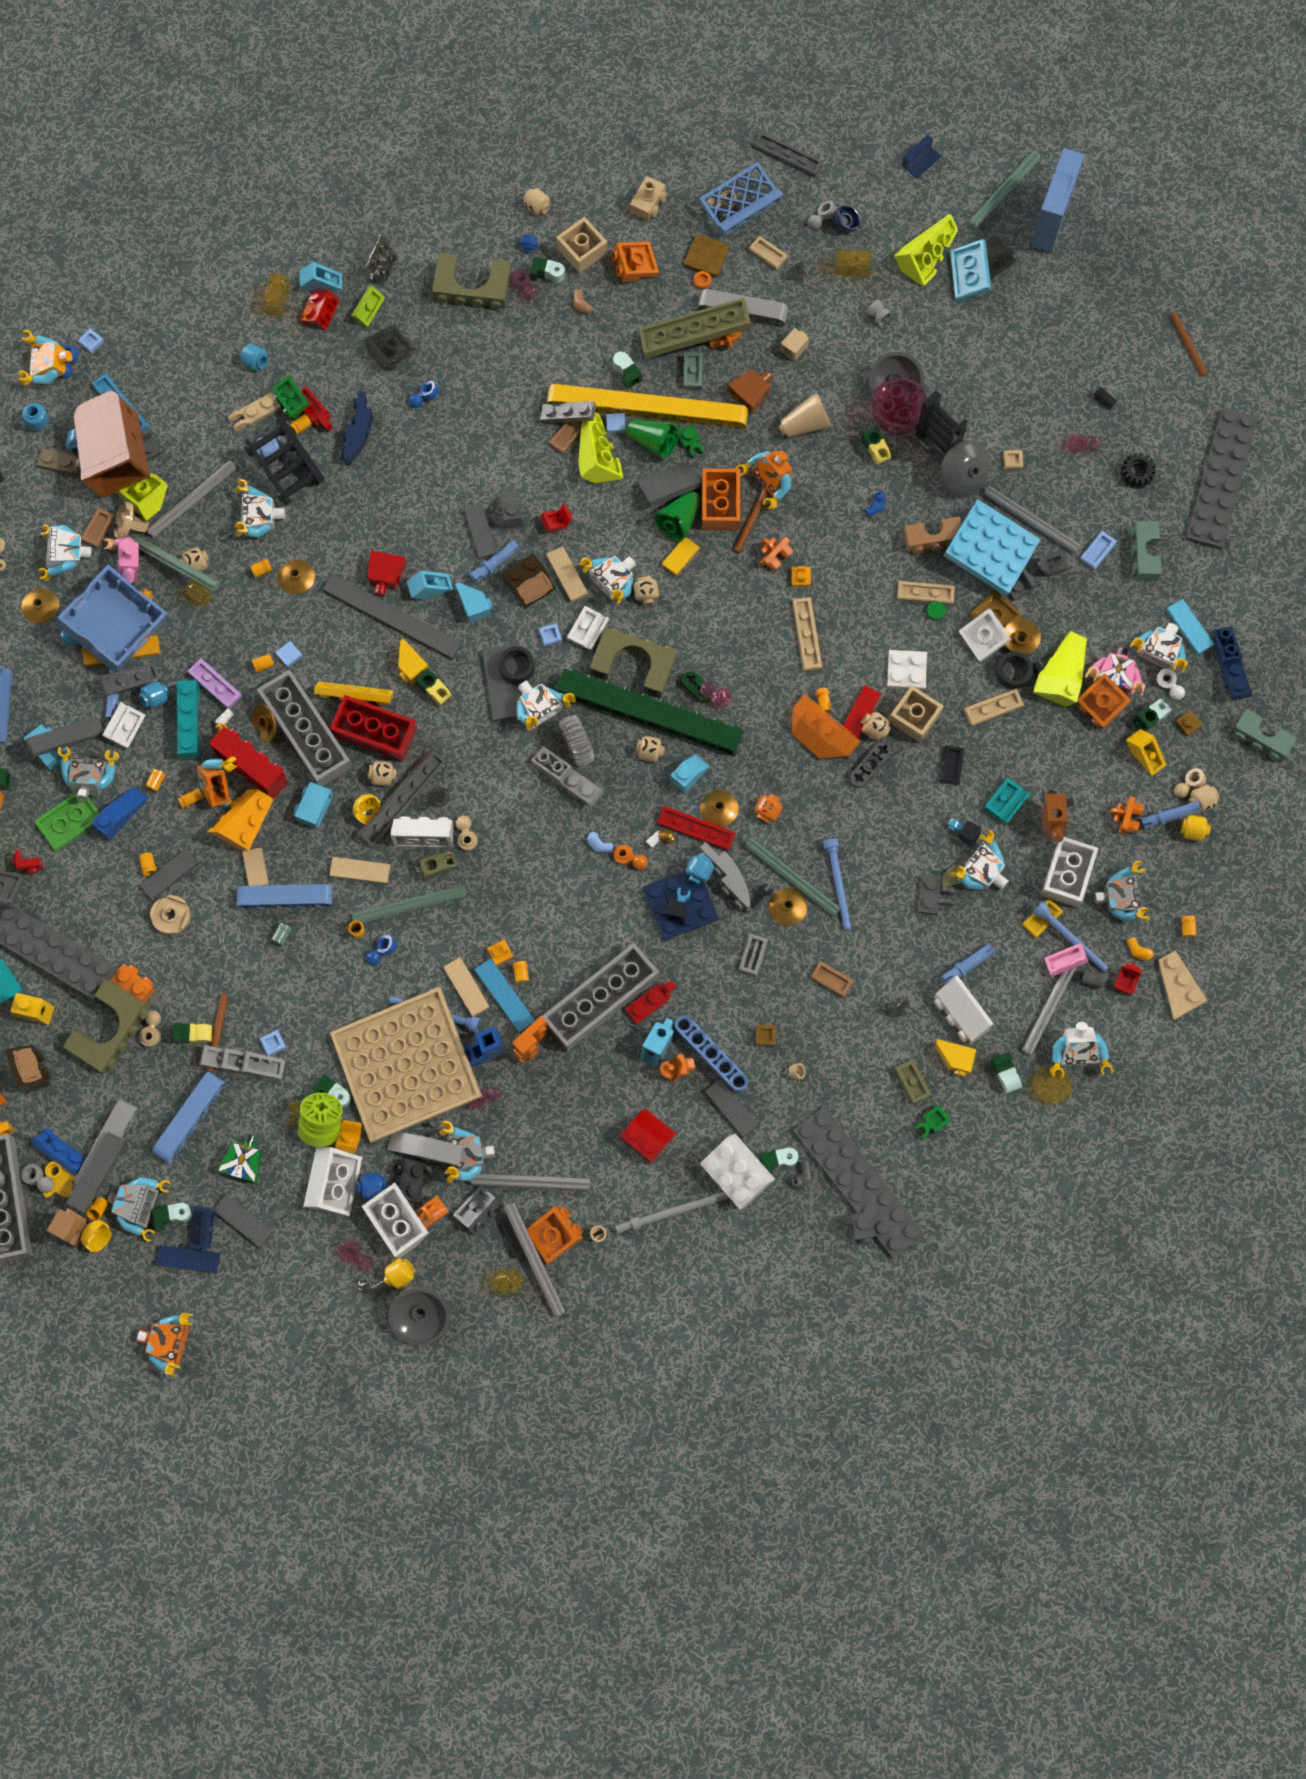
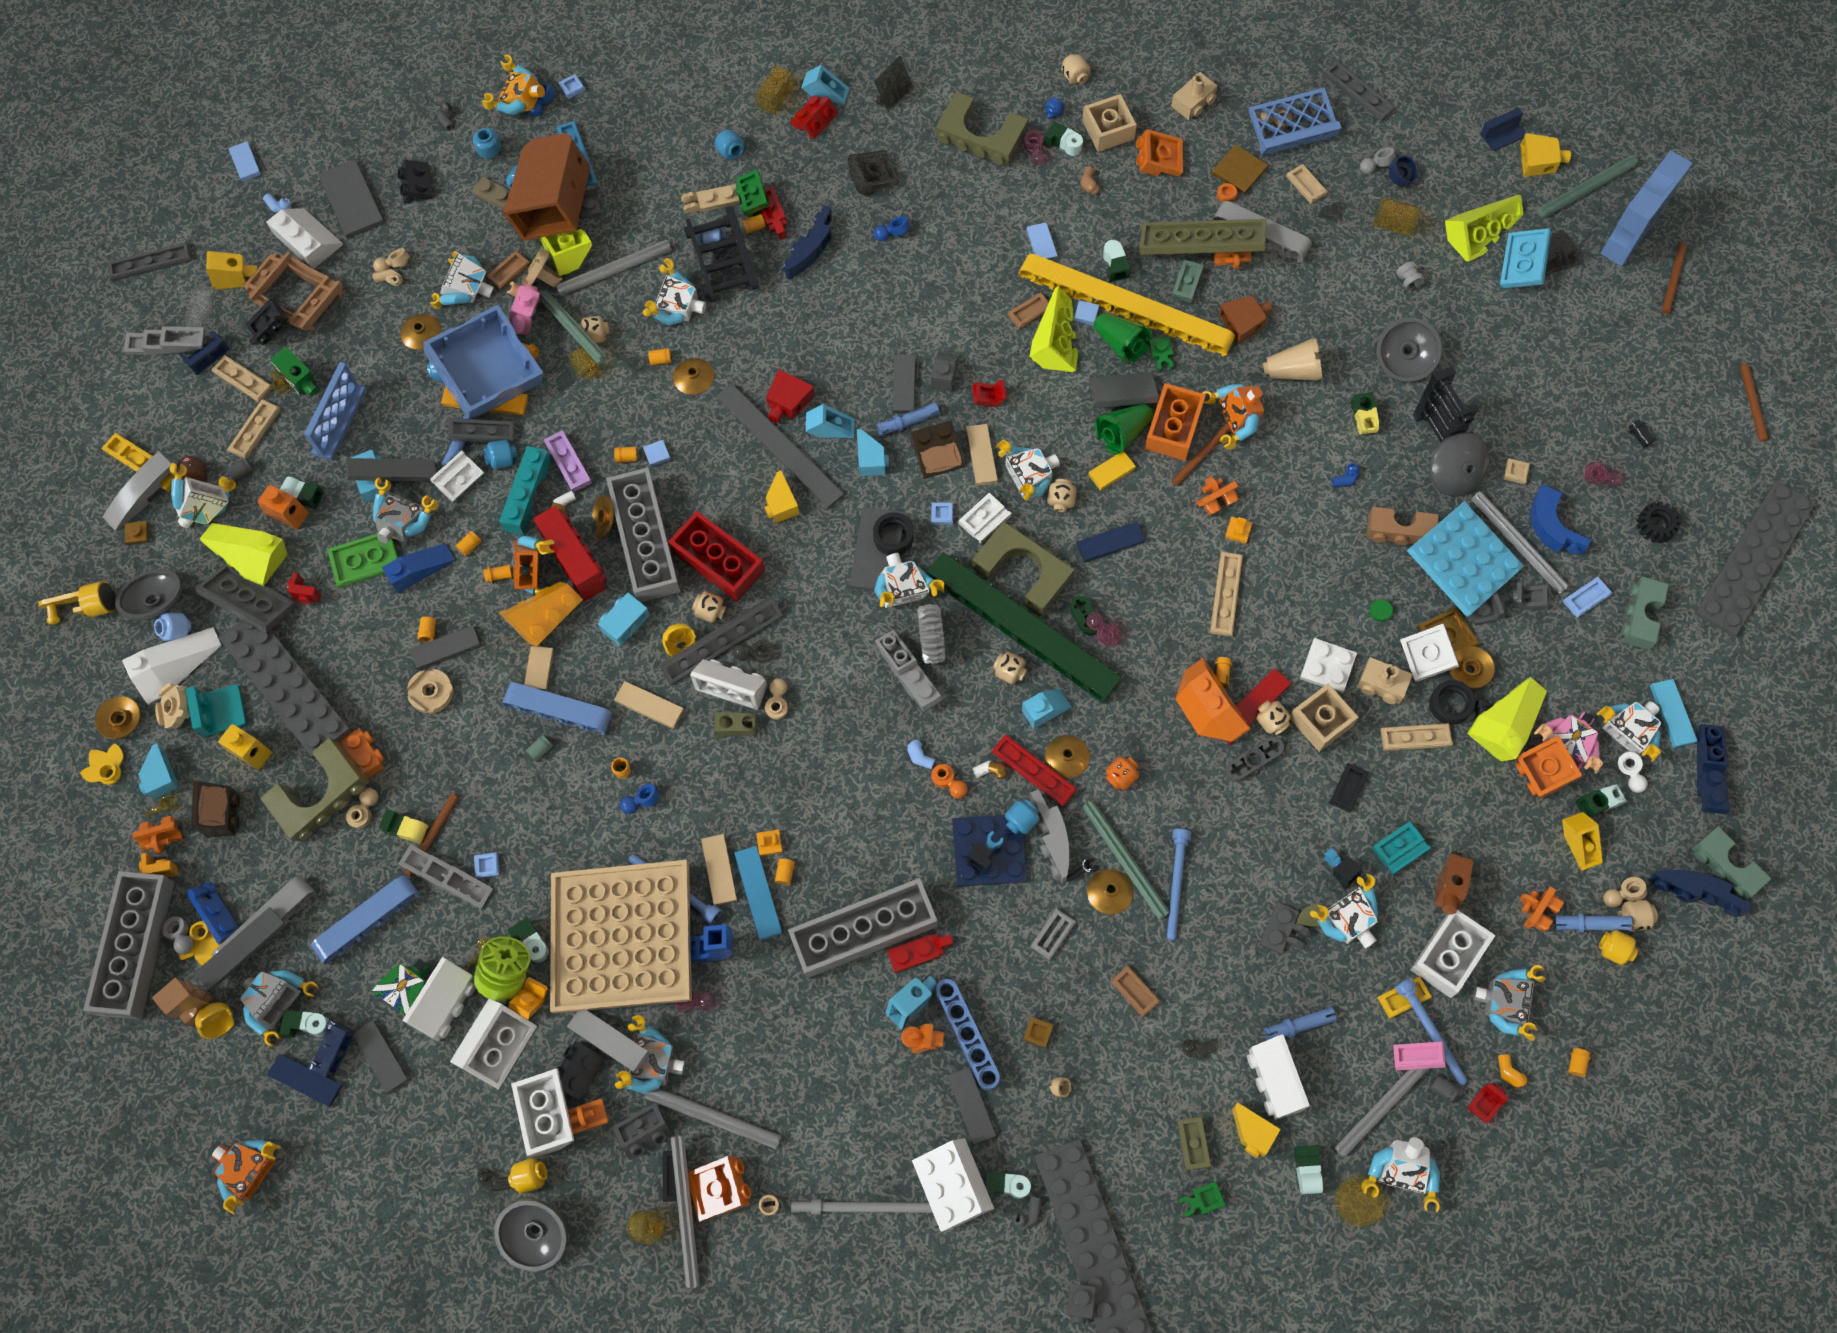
camera: 20 degrees right, 5 degrees down
light orange piece [87,1197,108,1220] -> none
yellow plate [314,681,394,705] -> none
clear pink plate [339,1240,374,1271] -> none
lime plate [351,286,385,327] -> none
sand green axle [352,886,466,923] -> none
blue head [356,1173,386,1200] -> none
leg [416,668,451,706] -> none
orange plate [512,1016,548,1063] -> none
plate [540,401,596,424] -> none
red slope [620,1109,676,1164] -> none
tan brick [780,328,809,361] -> none
clear pink cylinder [872,377,927,435] -> none
tan tile [897,581,955,605] -> none
tan wing [1158,951,1208,1021] -> none
pearl gold plate [1175,710,1203,737] -> none
none -> white slope [402,957,476,1042]
none -> light blue tile [1027,222,1057,261]
none -> dark blue tile [1076,522,1145,563]
none -> tan brick [1357,657,1413,704]
none -> yellow torso [1520,133,1571,177]
none -> blue arch [1530,484,1591,555]
none -> dark blue slope [1649,870,1752,917]
none -> dark orange bar [1661,243,1687,314]

